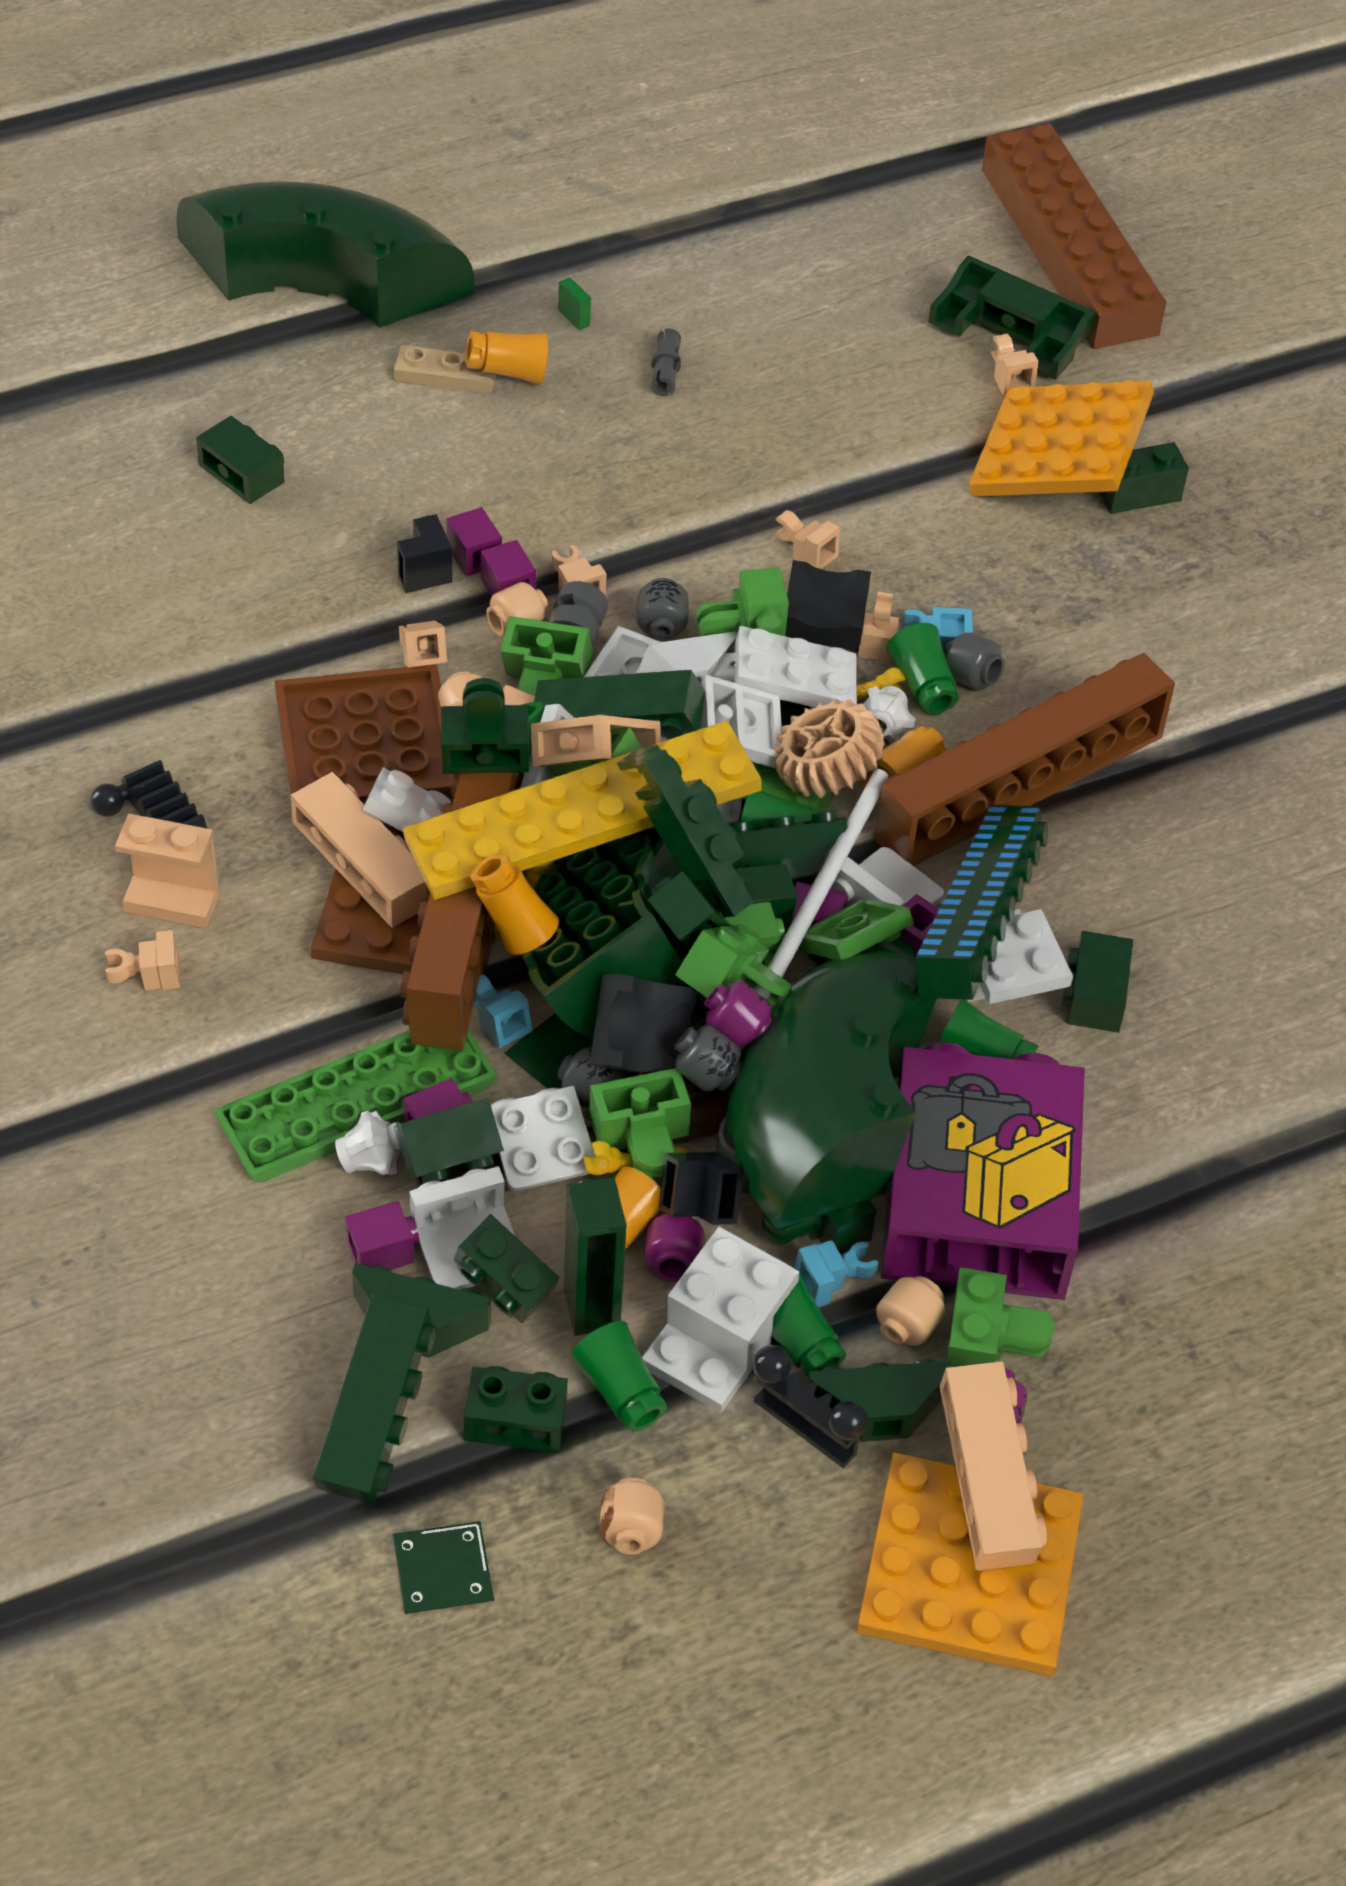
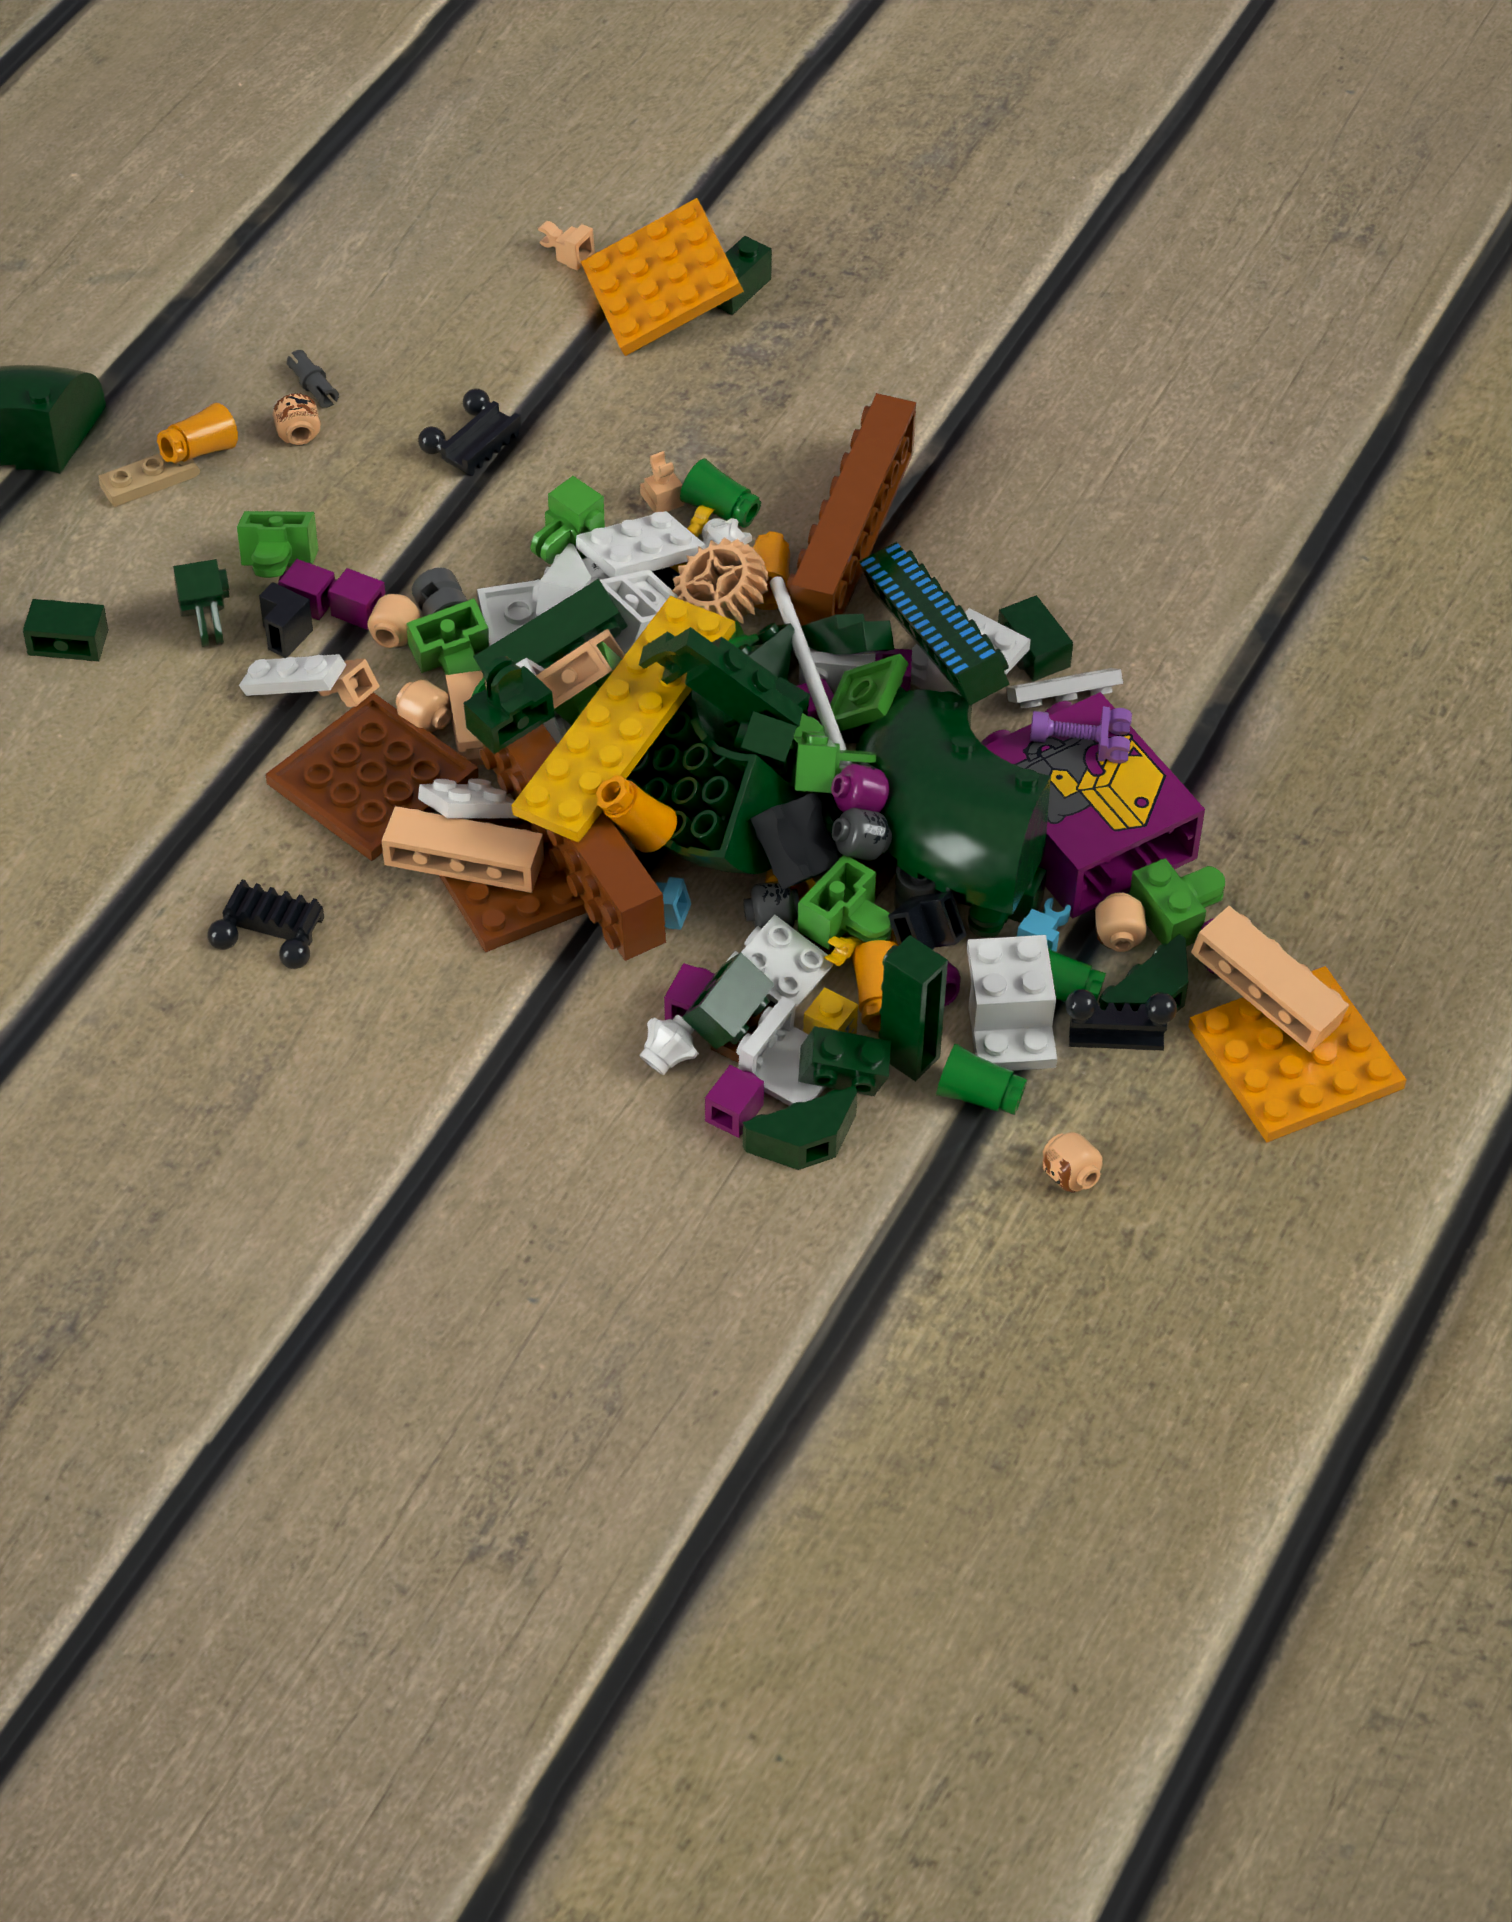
camera: 35 degrees left, 0 degrees up
light nougat piece [105,930,180,991] -> none
light nougat panel [115,813,219,928] -> none
bright green plate [214,1029,497,1182] -> none
dark green brick [313,1294,437,1505] -> none
dark green sticker [393,1521,494,1614] -> none
dark green brick [464,1366,568,1453] -> none
dark green sticker [504,1013,593,1089] -> none
light nougat piece [552,545,606,596] -> none
green tile [558,277,591,330] -> none
dark grey head [637,578,689,639] -> none
light nougat piece [775,510,840,569] -> none
black brick [785,560,871,650] -> none
medium azure plate [903,607,973,647] -> none
dark green bracket [928,255,1096,380] -> none
green plant [939,999,1039,1059] -> none
dark grey head [944,632,1004,690] -> none
dark orange brick [982,124,1166,349] -> none
none -> dark green brick [173,559,230,647]
none -> bright green brick [237,511,319,578]
none -> white plate [239,654,346,696]
none -> light nougat head [273,393,321,445]
none -> black gear [418,388,521,476]
none -> dark green slope [801,614,895,655]
none -> yellow brick [803,987,858,1034]
none -> white plate [1006,668,1123,708]
none -> medium lavender bar [1030,706,1132,763]

